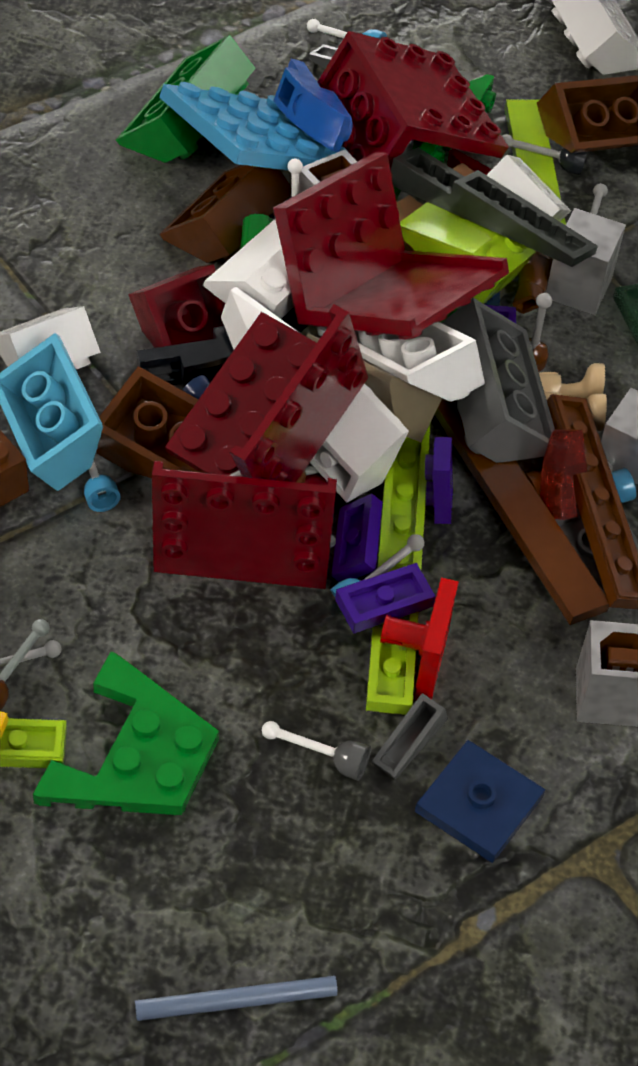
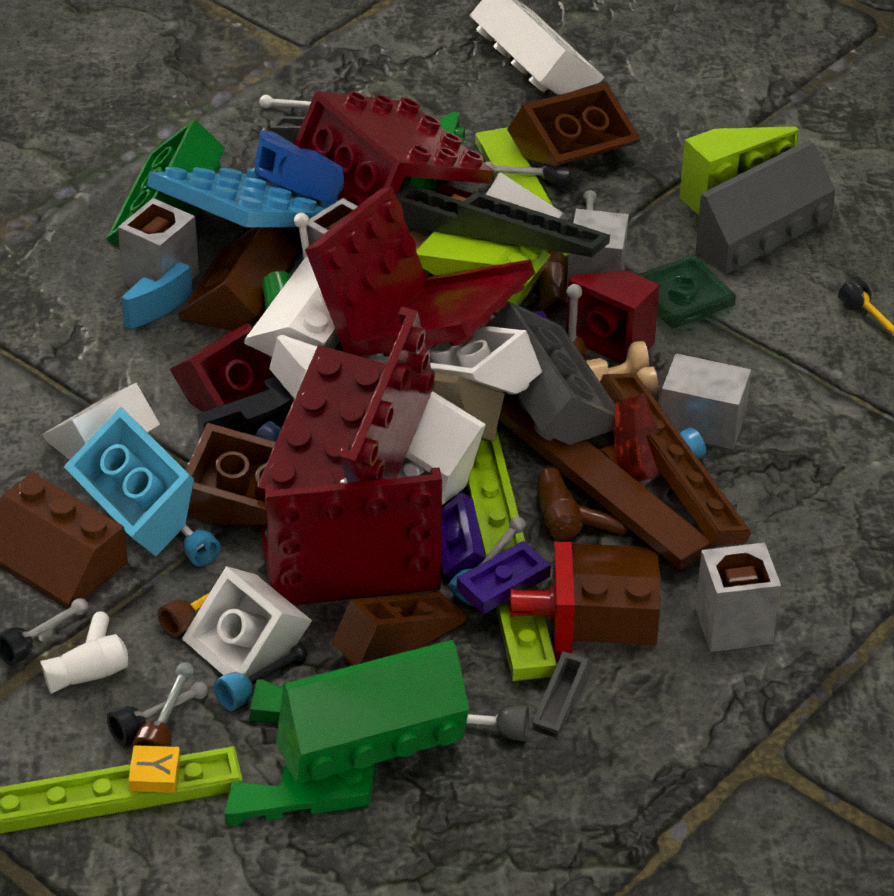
camera: 10 degrees left, 10 degrees down
dark blue plate [415,740,546,863] -> none
dark purple plate [425,437,453,524] -> none
none -> flat silver piece [118,198,199,288]
none -> dark azure slope [121,261,193,329]
none -> reddish brown hinge [157,592,210,637]
none -> white slope [182,566,312,677]
none -> dark azure hinge [213,645,307,711]
none -> green slope [276,640,469,784]
none -> reddish brown slope [332,592,467,666]
none -> reddish brown piece [536,467,629,540]
none -> dark red slope [566,270,660,364]
none -> reddish brown slope [573,543,660,645]

